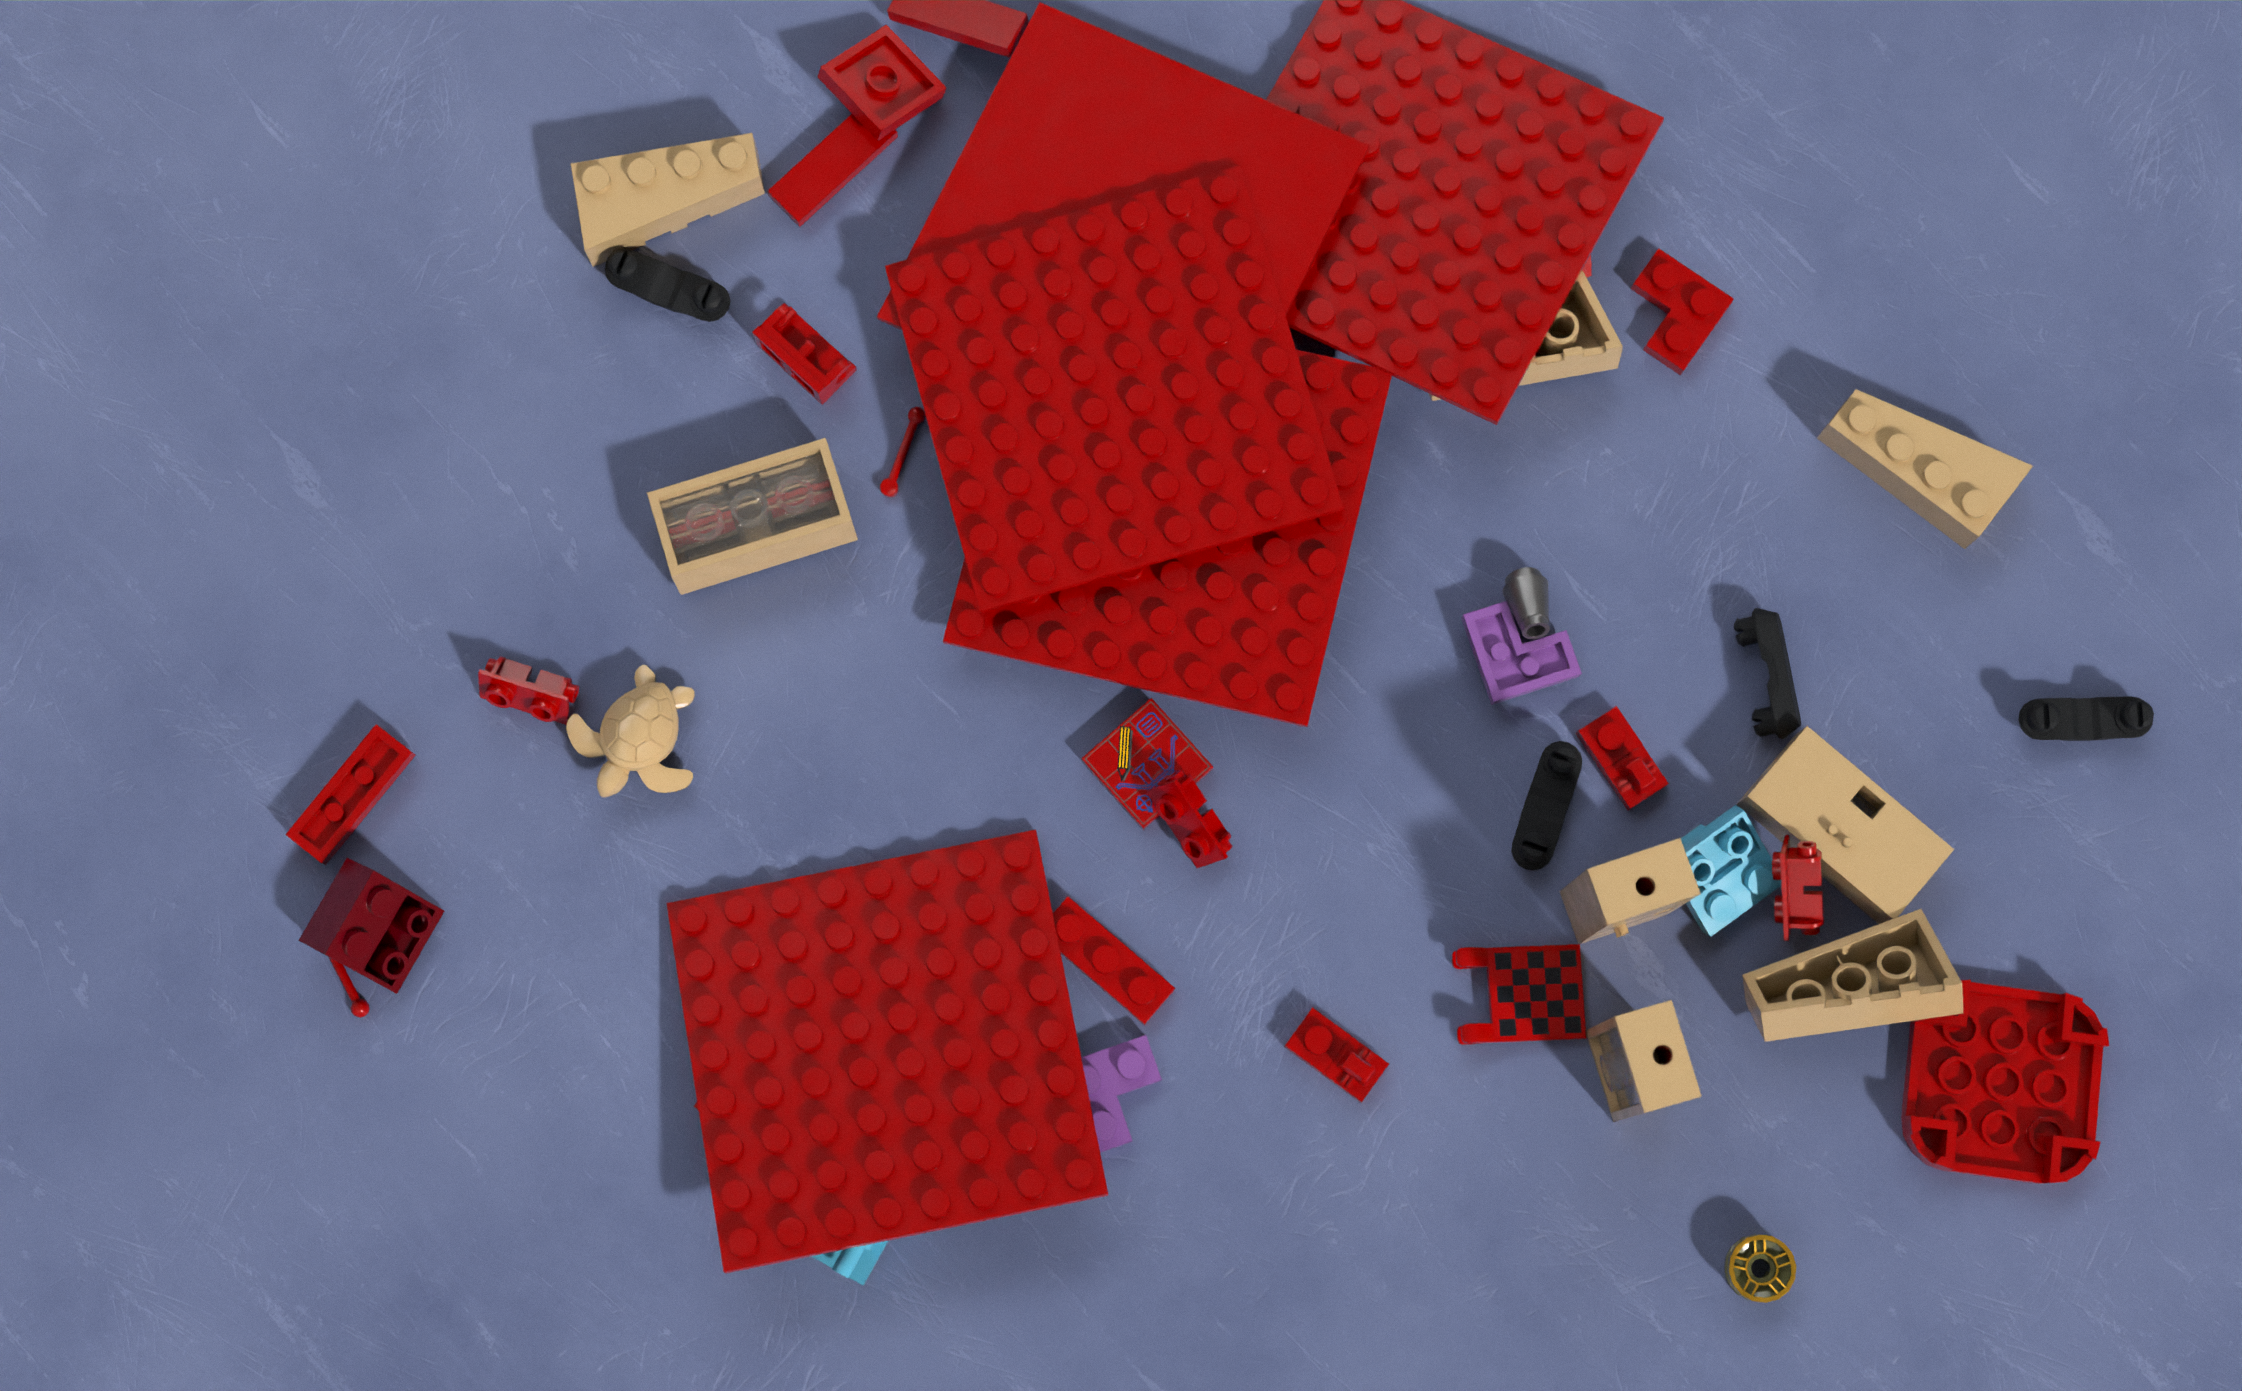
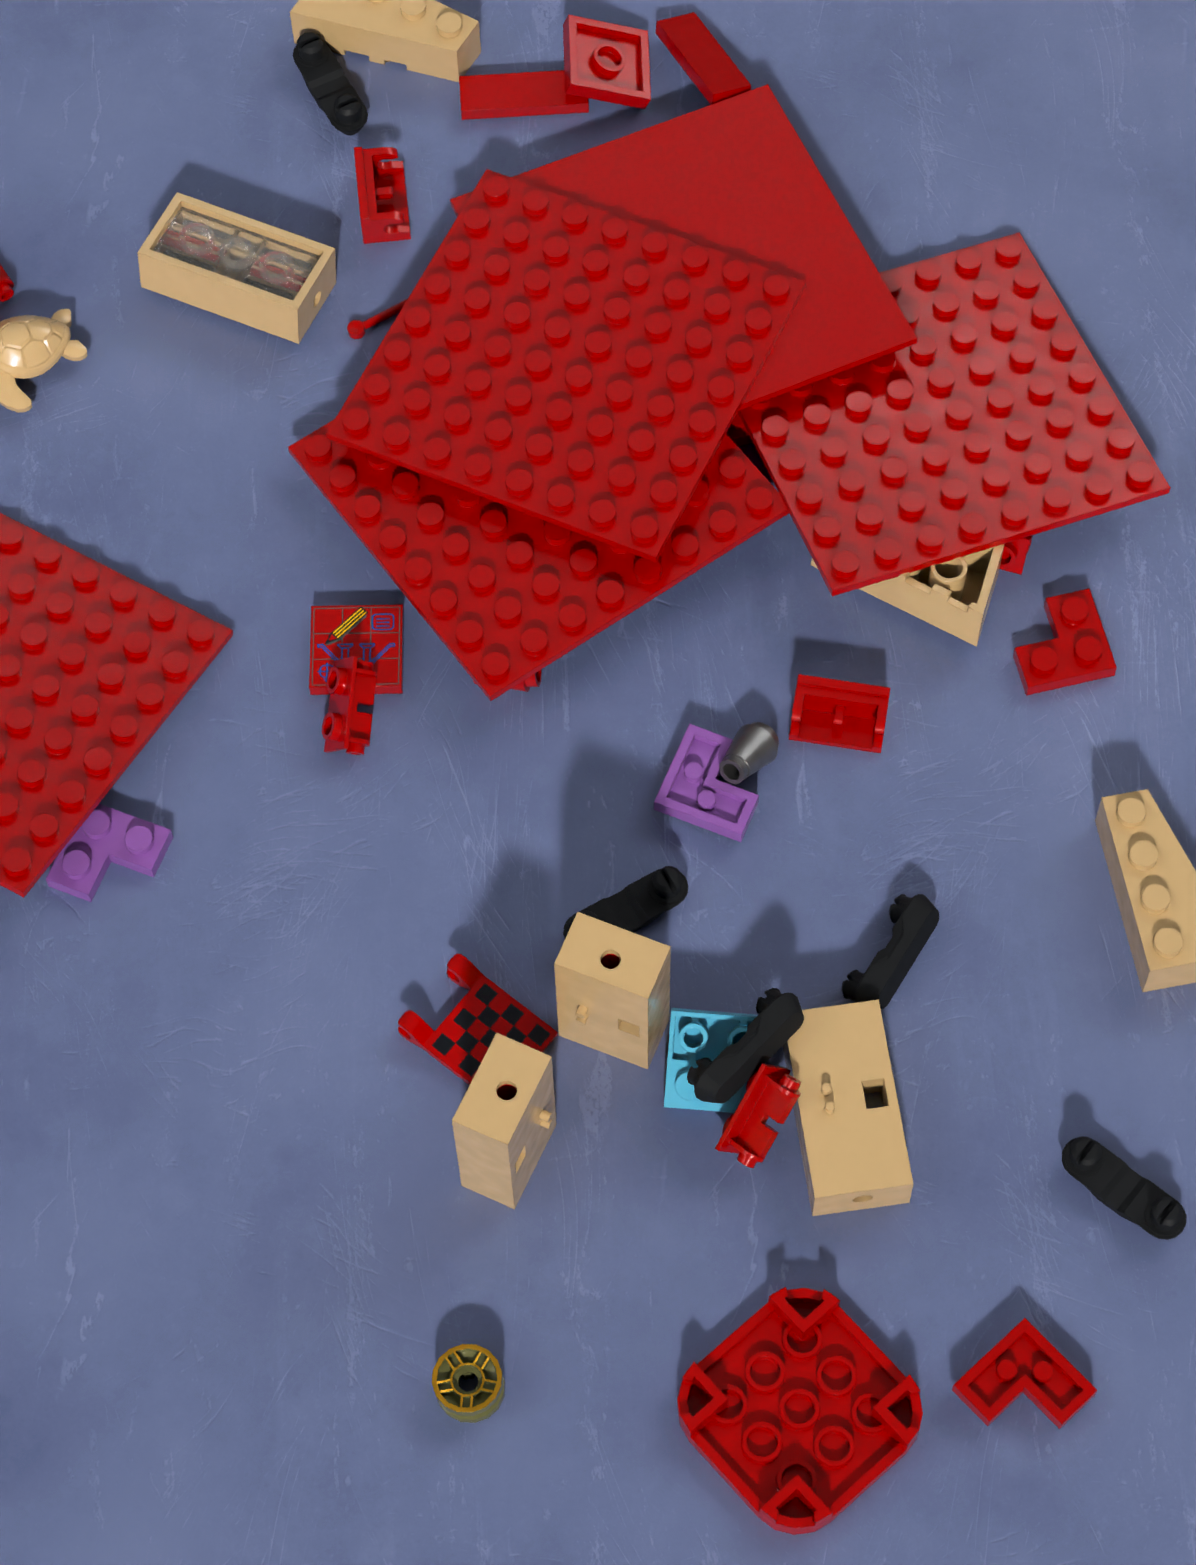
camera: 45 degrees right, 15 degrees down
red plate [1053,896,1175,1025] -> none
red hinge [1284,1007,1389,1103] -> none
red hinge [1576,706,1669,811] -> none
tan wedge [1742,909,1964,1042] -> none
none -> black piece [687,988,804,1103]
none -> red hinge [789,674,891,753]
none -> red plate [952,1318,1097,1429]

